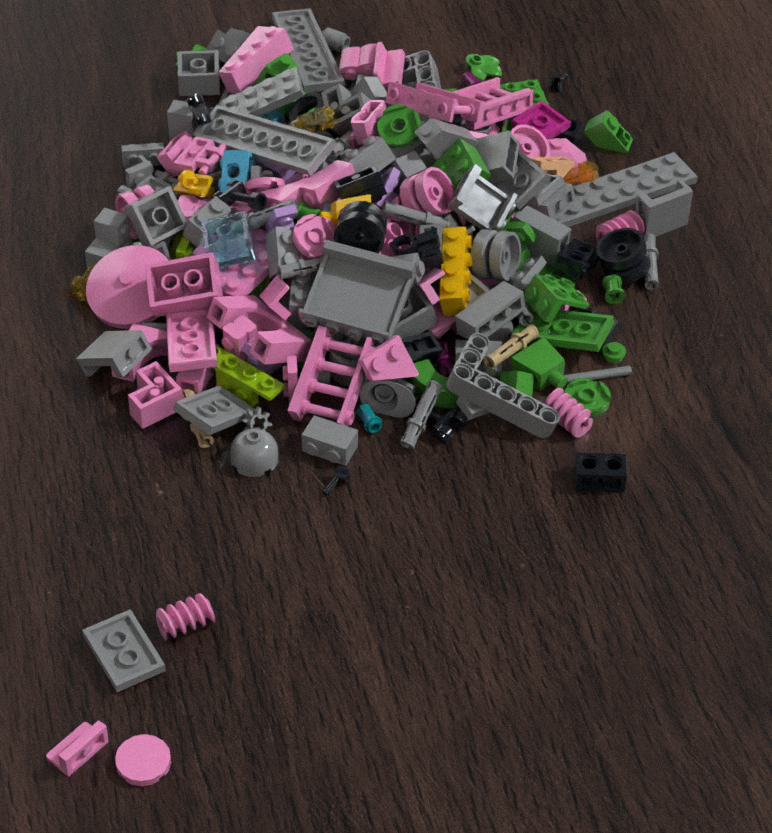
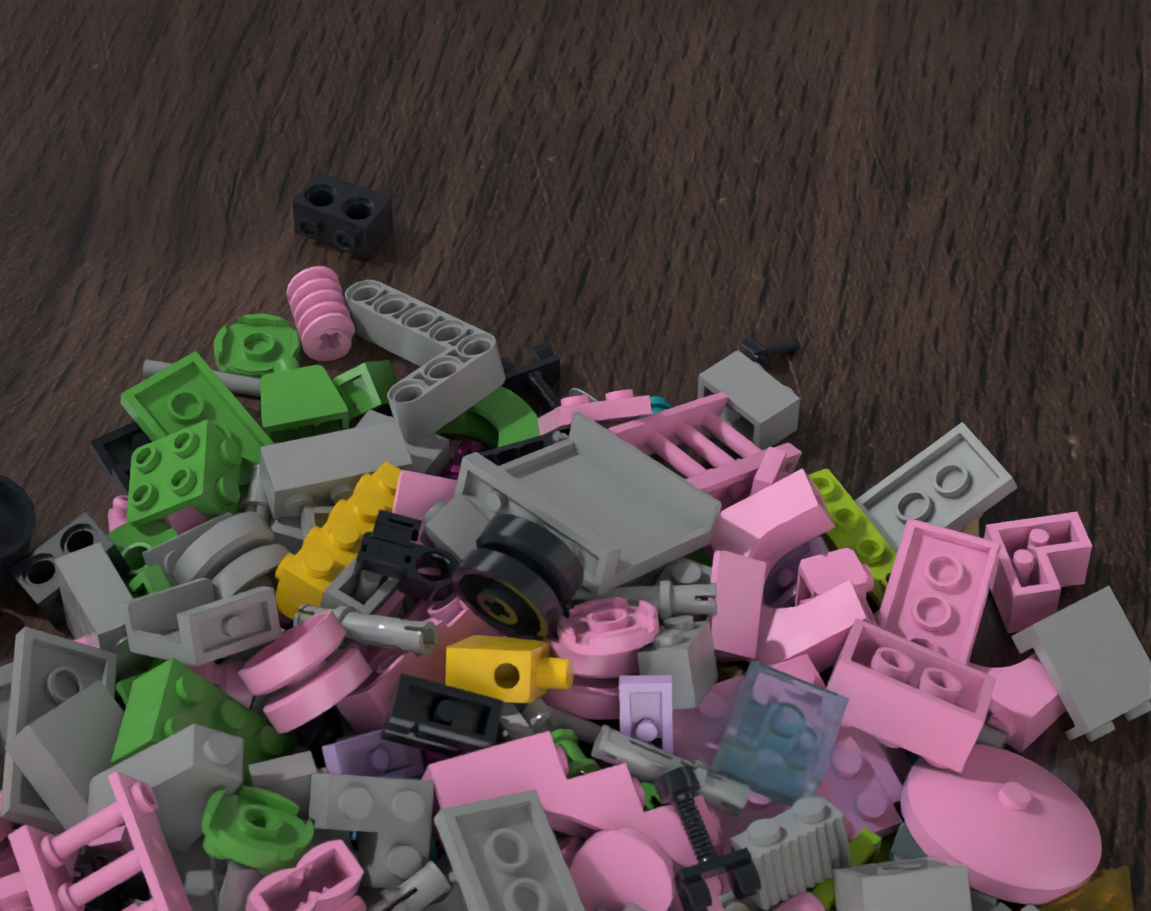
camera: 155 degrees left, 0 degrees up
bright pink piece [156,593,215,641] -> none
light grey cylinder [230,428,278,477] -> none
light grey gear [241,407,272,431] -> none
light grey pin [399,380,443,449] -> none
tan pin [483,325,539,370] -> none
bright green bush [602,274,625,304] -> none

